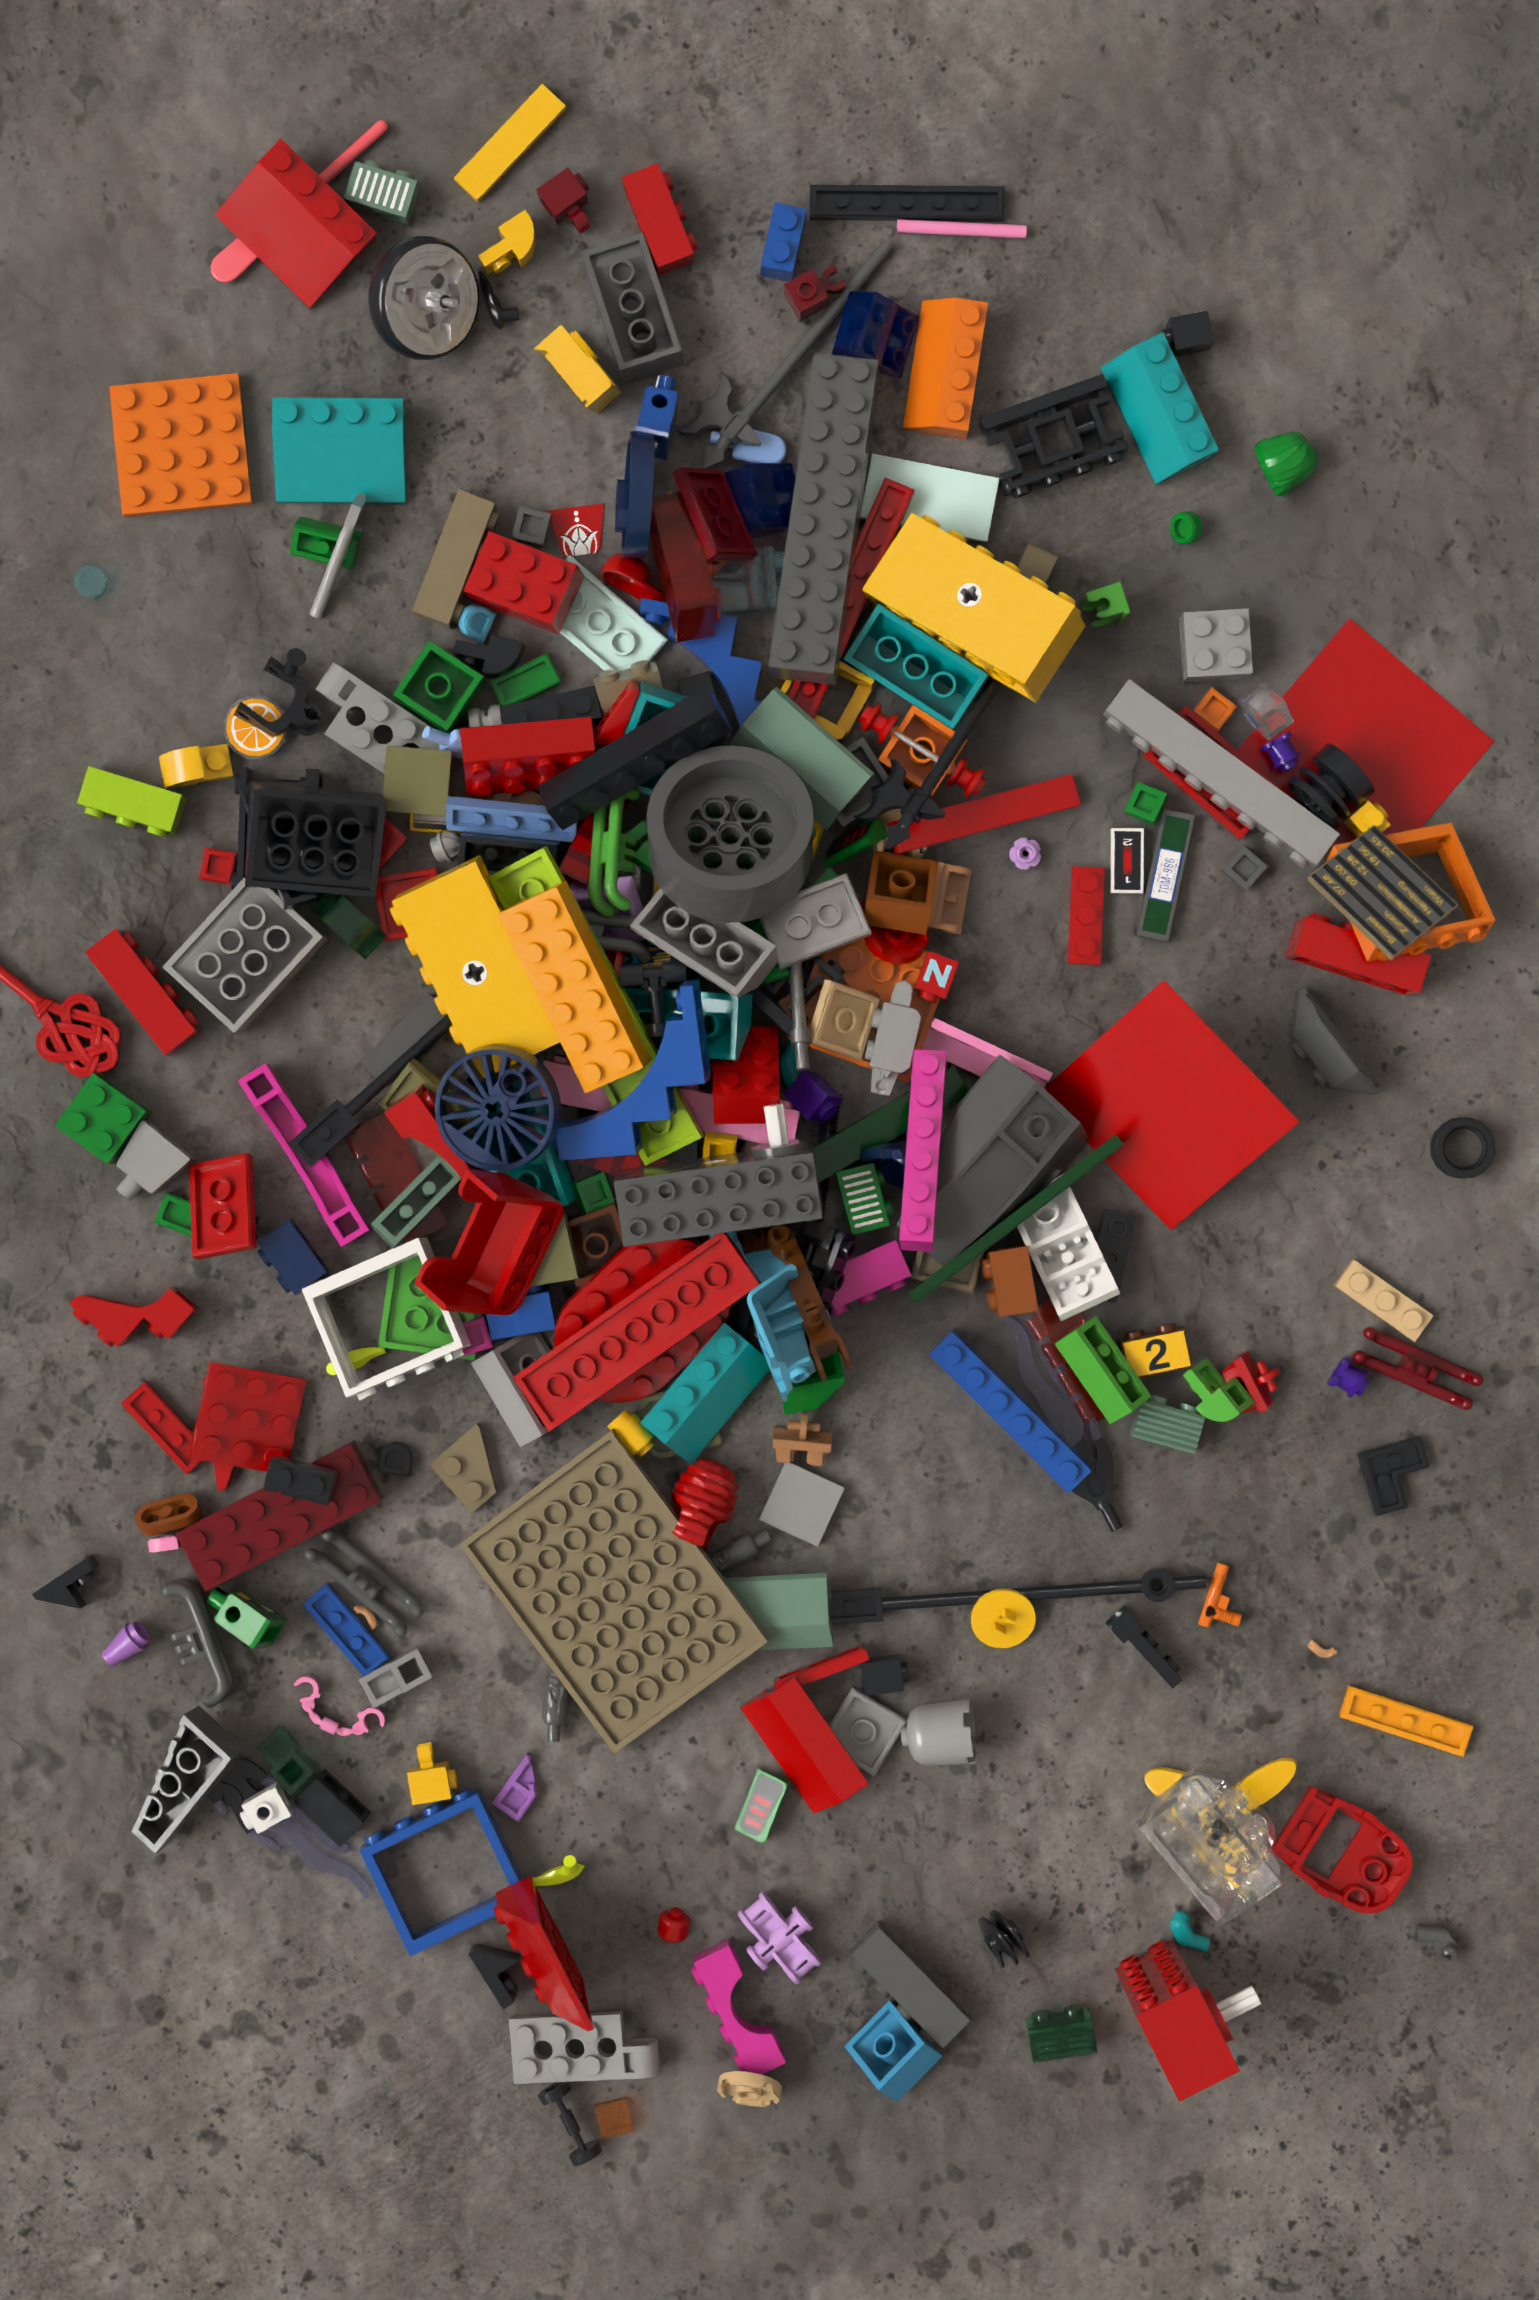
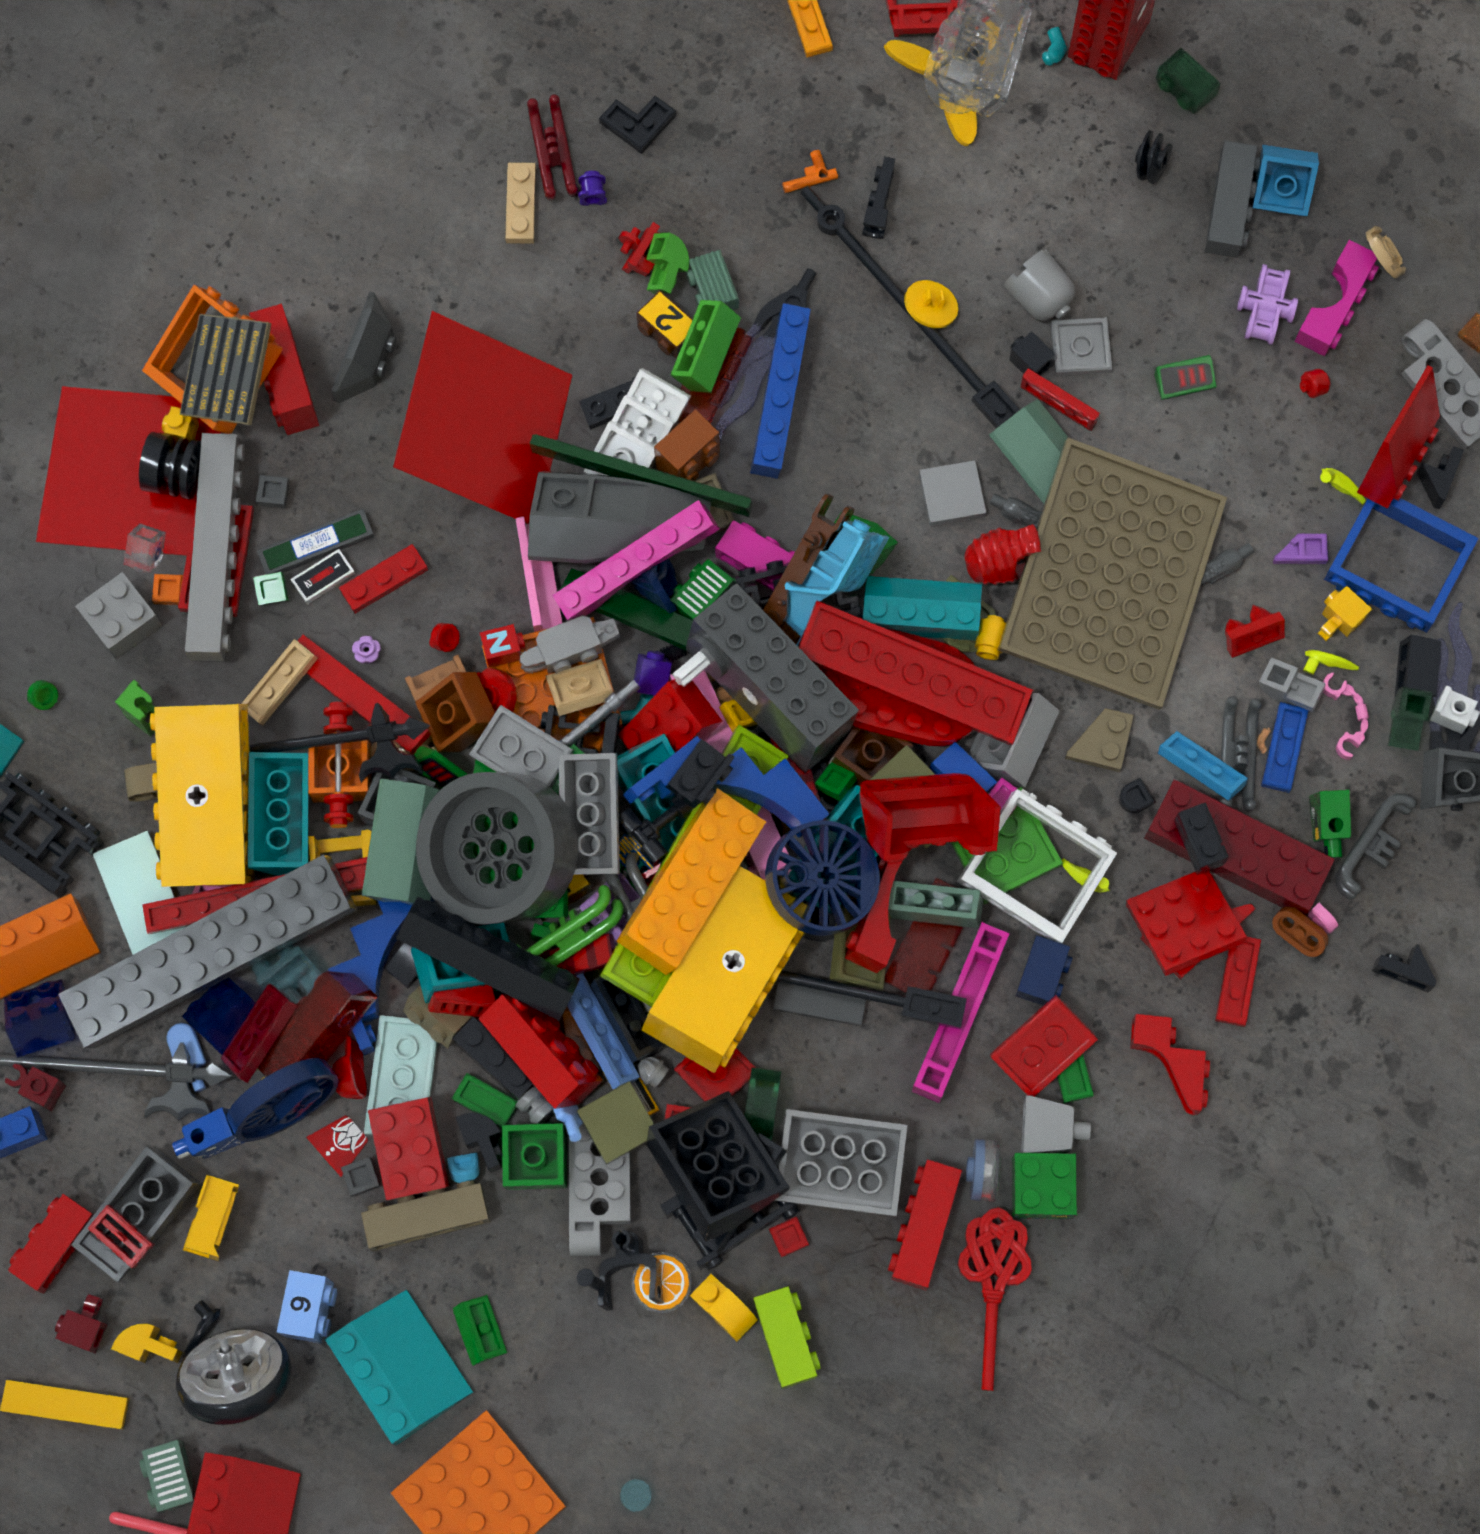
camera: 125 degrees left, 15 degrees down
medium lavender cone [102,1621,151,1667] -> none
light grey piece [309,493,366,619] -> none
red slope [740,1675,869,1813] -> none
medium nougat hips [772,1412,832,1466] -> none
dark purple brick [1260,731,1302,773] -> none
light nougat leg [1308,1640,1338,1658] -> none
black tyre [1430,1117,1496,1178] -> none
none -> red tile [87,1205,155,1269]
none -> tan tile [241,639,318,725]
none -> light blue brick [277,1270,337,1344]
none -> red tile [429,623,460,652]
none -> black bracket [665,739,735,809]
none -> piece [966,1139,1001,1202]
none -> dark azure plate [1158,731,1248,801]
none -> red tile [1225,605,1285,658]
none -> neon yellow bar [1303,650,1359,675]

